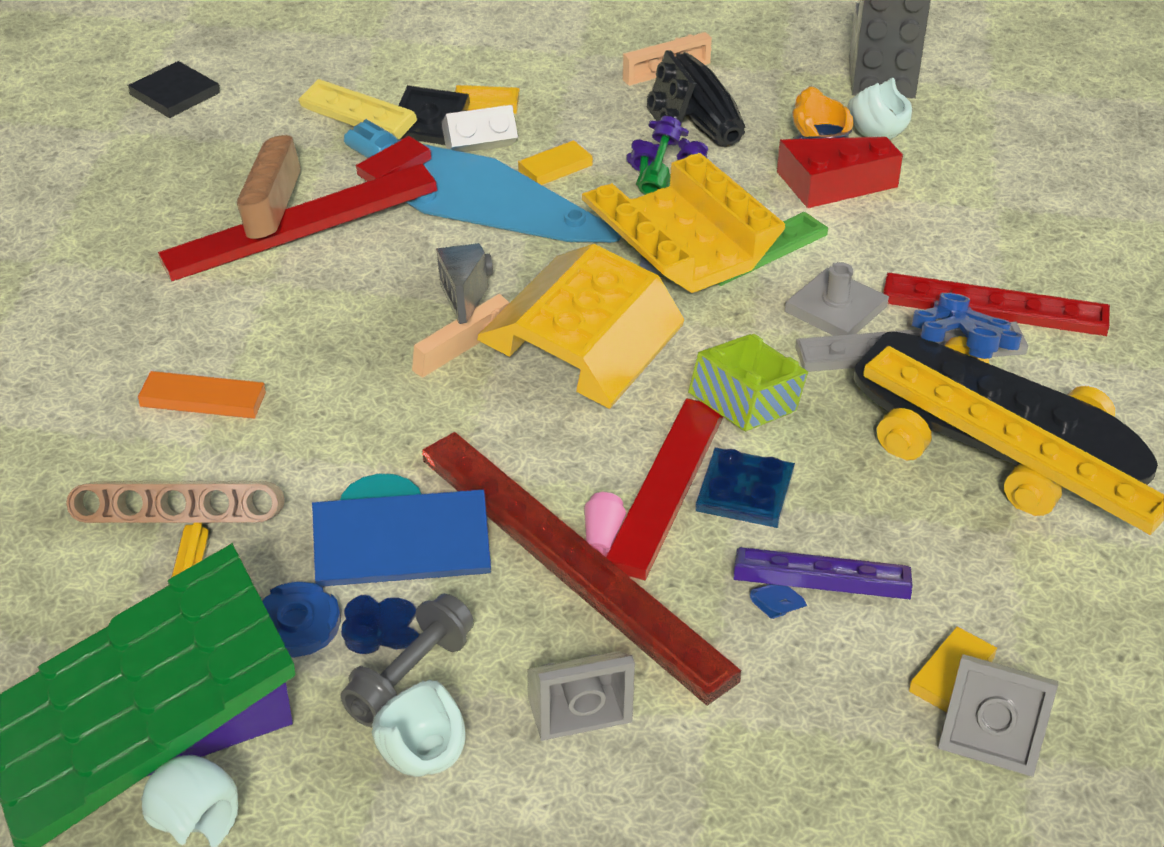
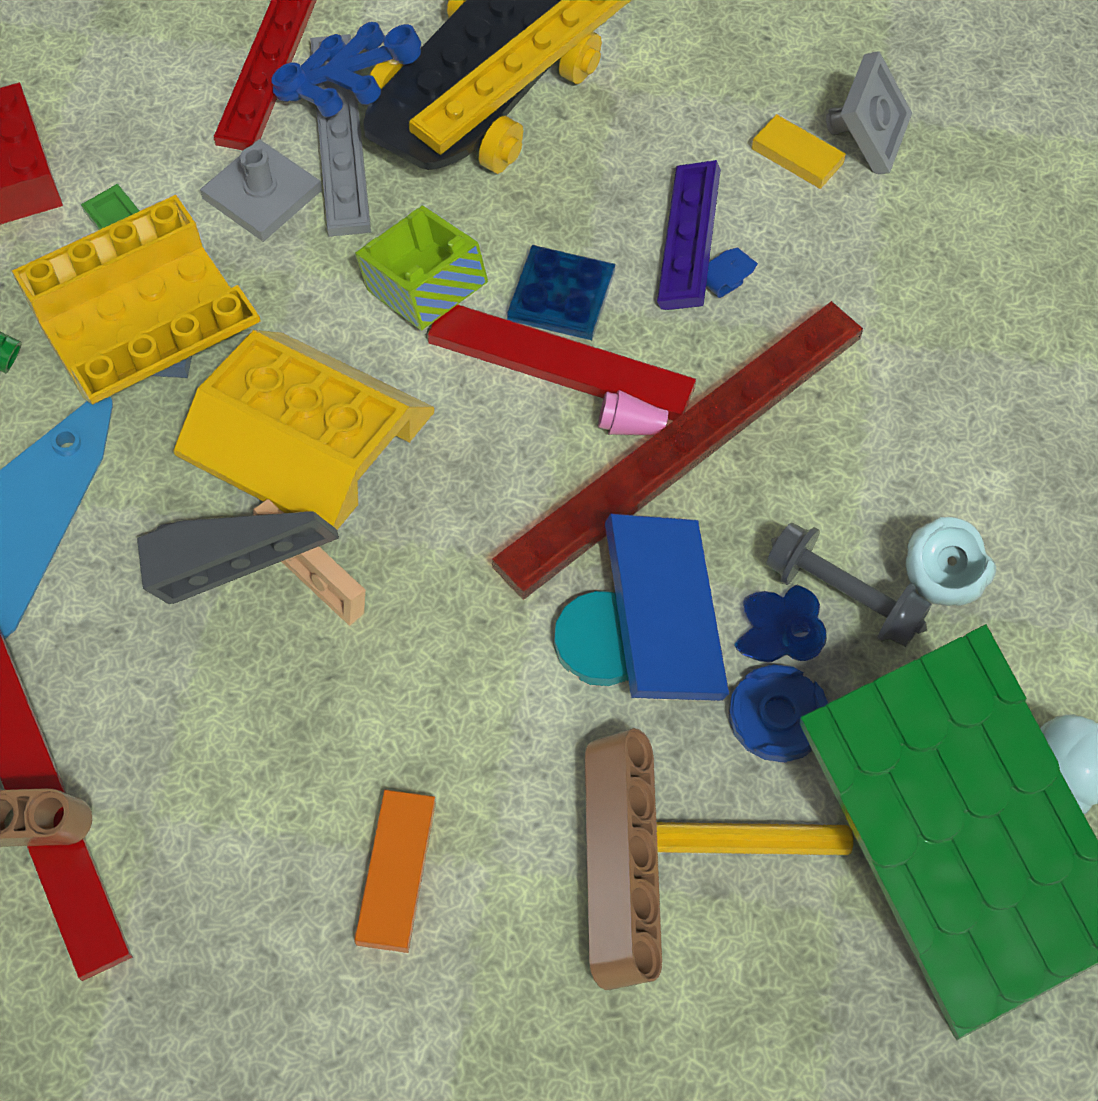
camera: 90 degrees left, 20 degrees up
light grey slope [527,651,635,741] -> none

